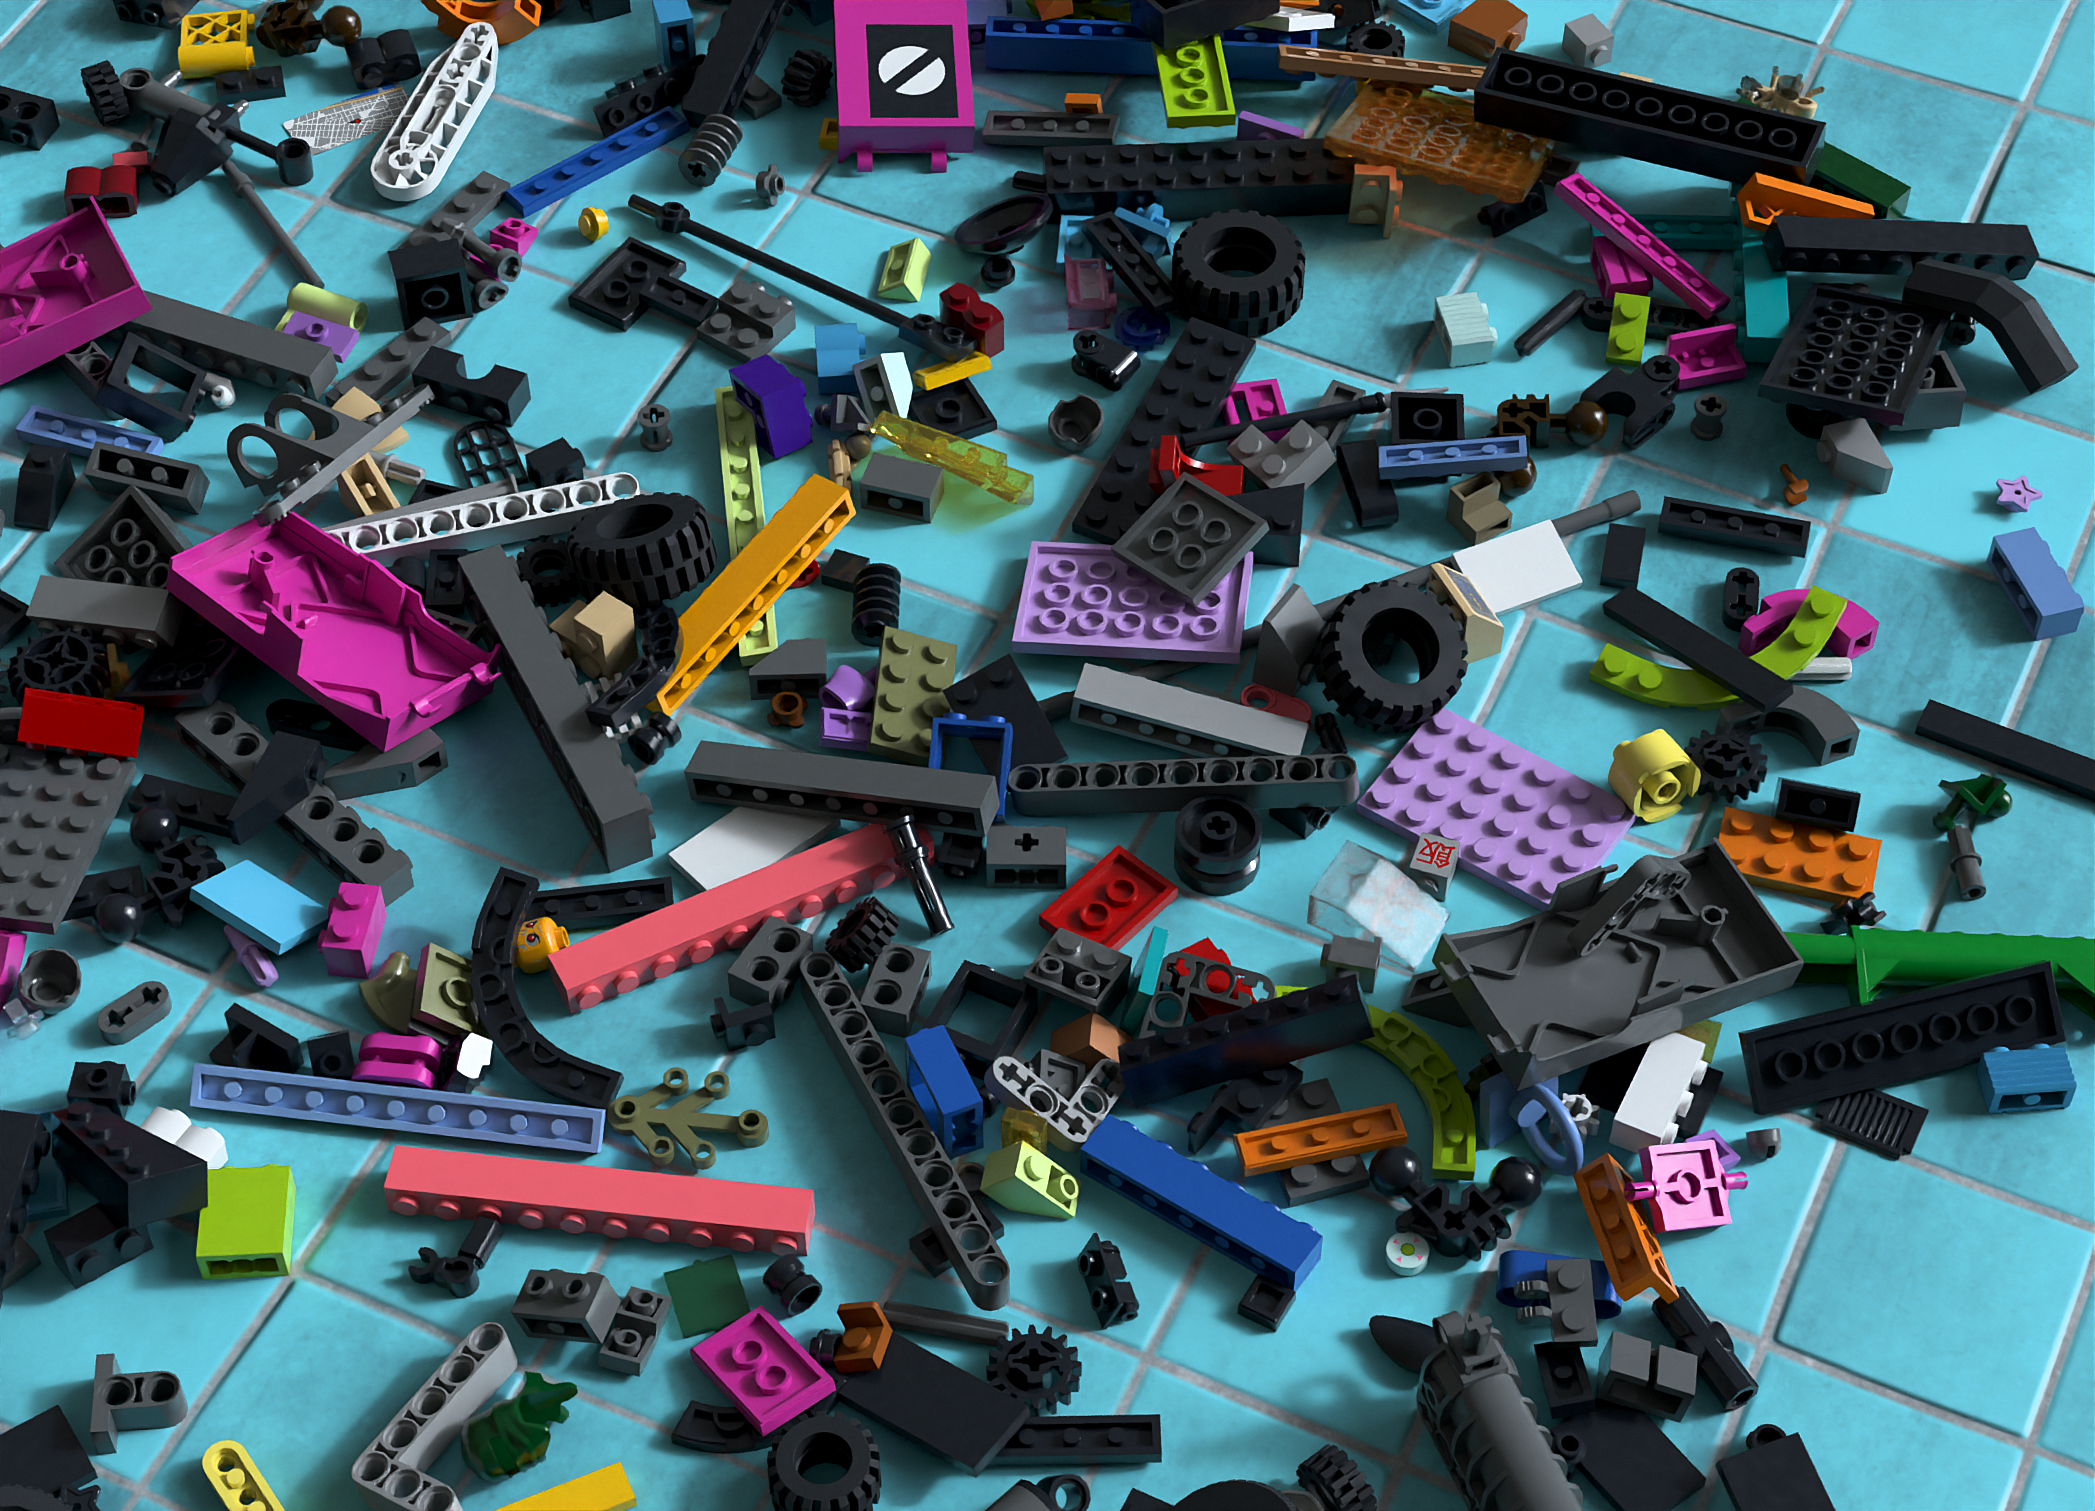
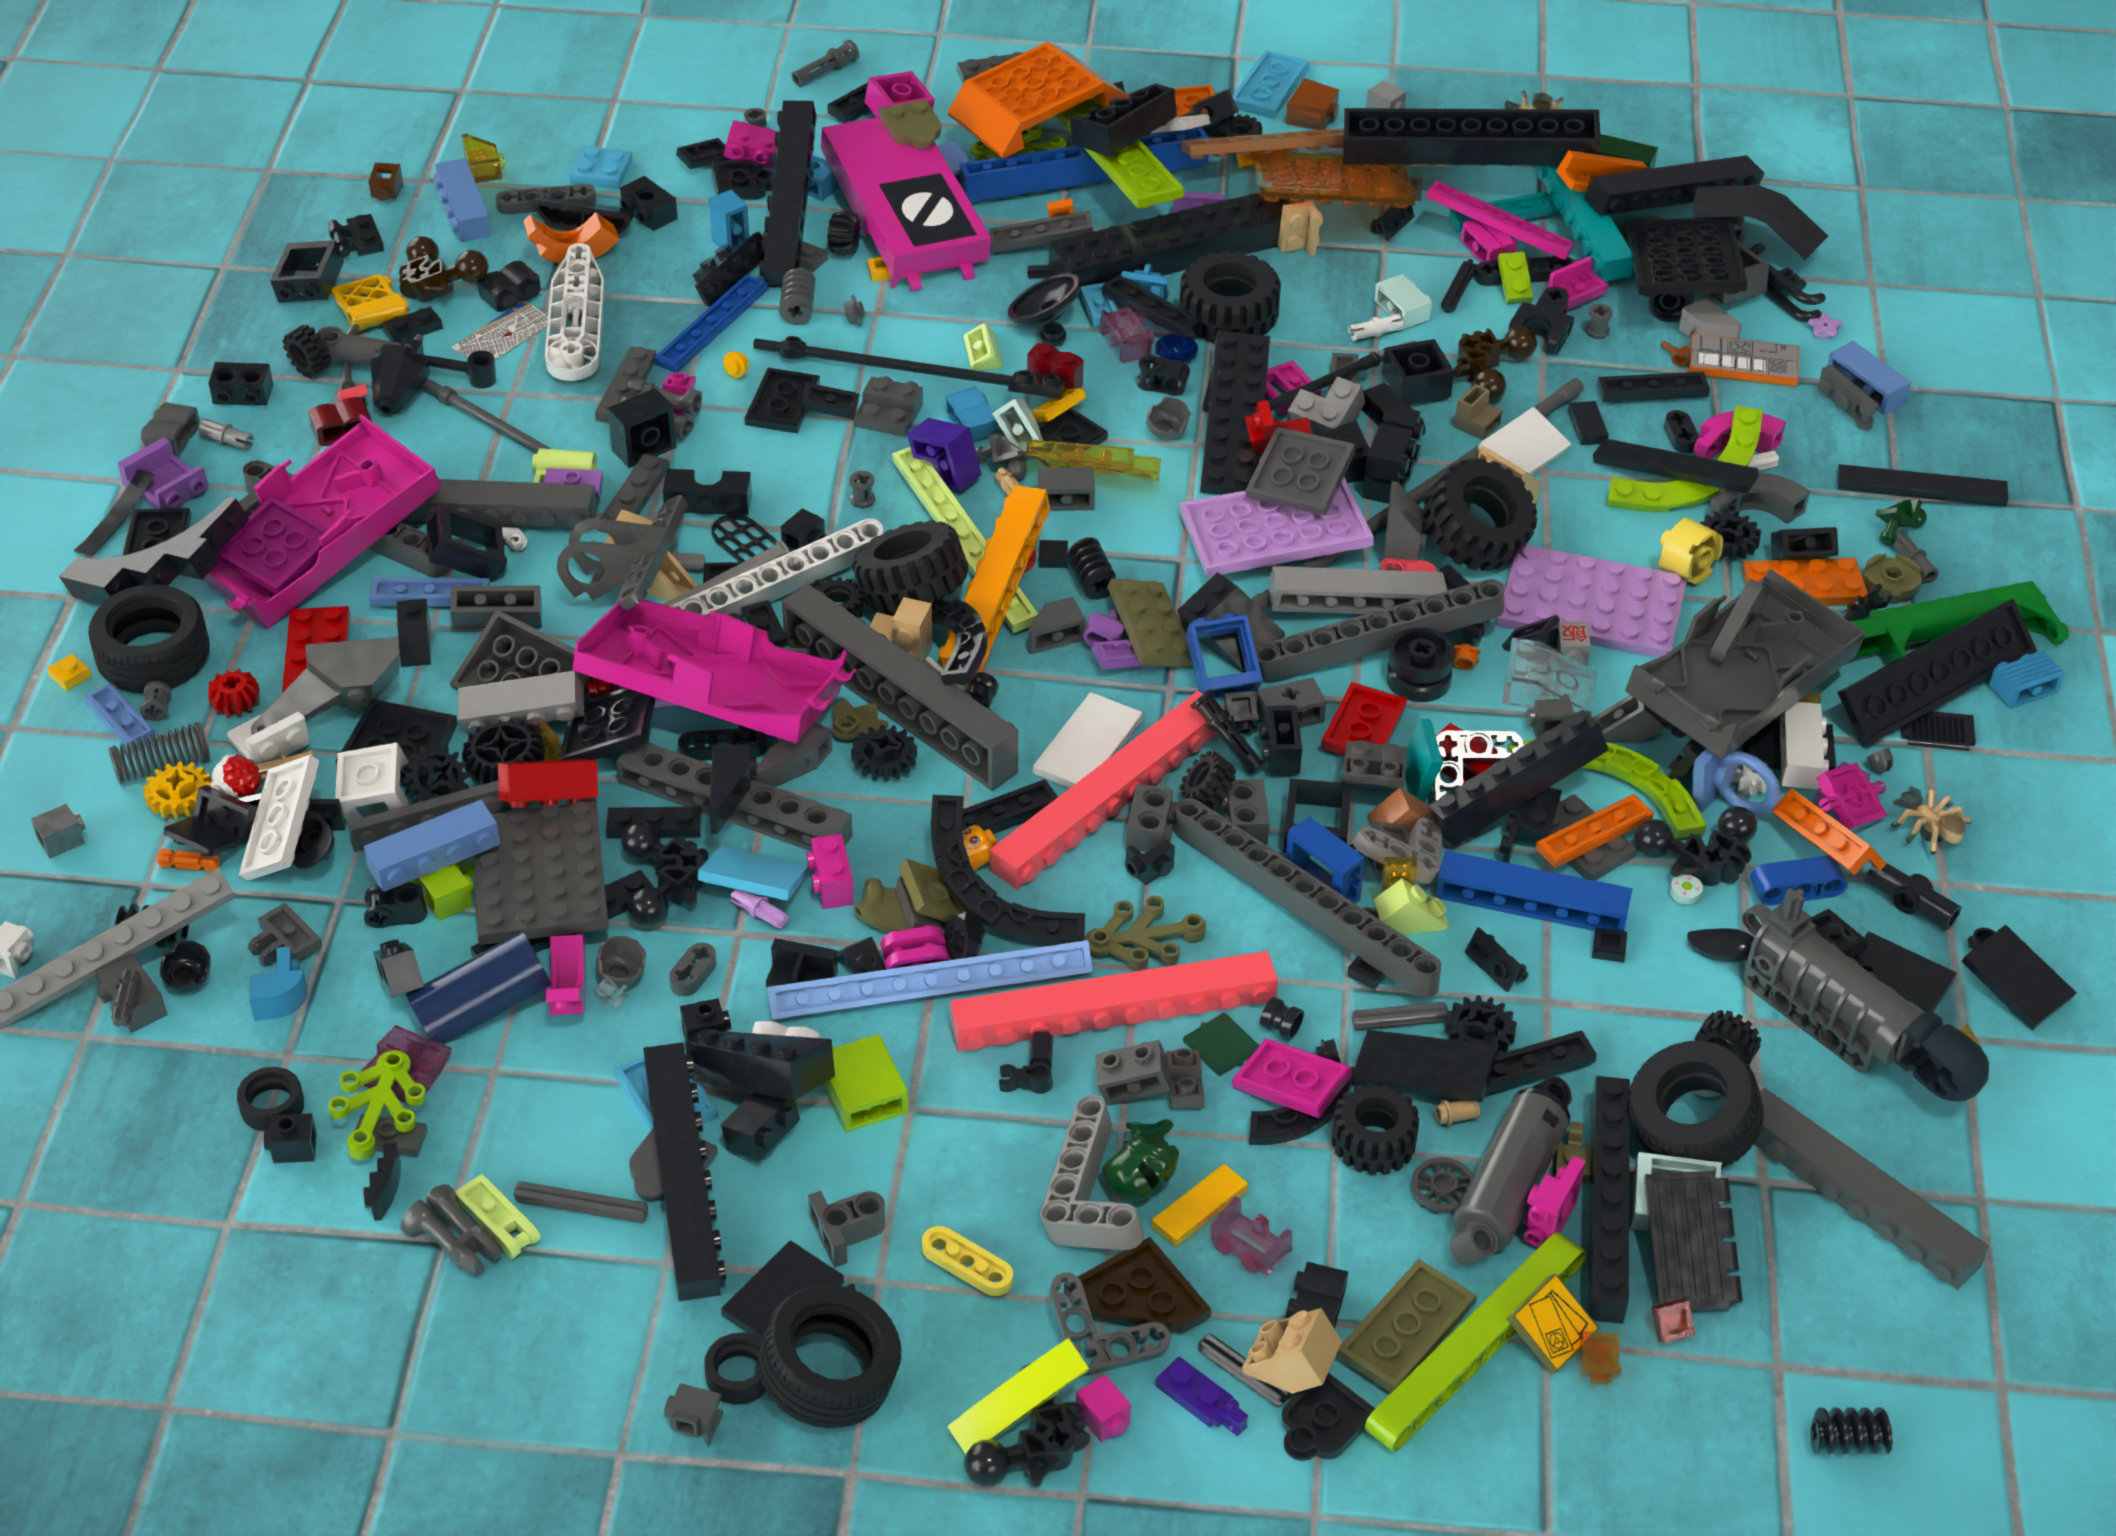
camera: 20 degrees left, 5 degrees down
dark grey brick [684,740,1000,837] -> none
reddish brown plate [767,691,808,728] -> none
dark orange bracket [833,1301,893,1373] -> none
medium blue plate [1379,435,1528,480] -> none
dark grey hinge [1513,1258,1598,1348] -> none
dark grey piece [1596,1331,1698,1423] -> none
none -> olive plate [832,699,888,740]
none -> black gear [851,725,917,782]
none -> black brick [1260,705,1302,775]
none -> white pin [1348,313,1404,342]
none -> black piece [1362,404,1424,504]
none -> tan pin [1435,1100,1480,1127]
none -> orange plate [1454,644,1480,670]
none -> black slope [1502,615,1560,666]
none -> tile [1689,334,1799,386]
none -> black piece [1750,243,1826,322]
none -> dark grey plate [1818,365,1877,431]
none -> olive plate [1863,553,1922,604]
none -> animal [1891,786,1972,855]

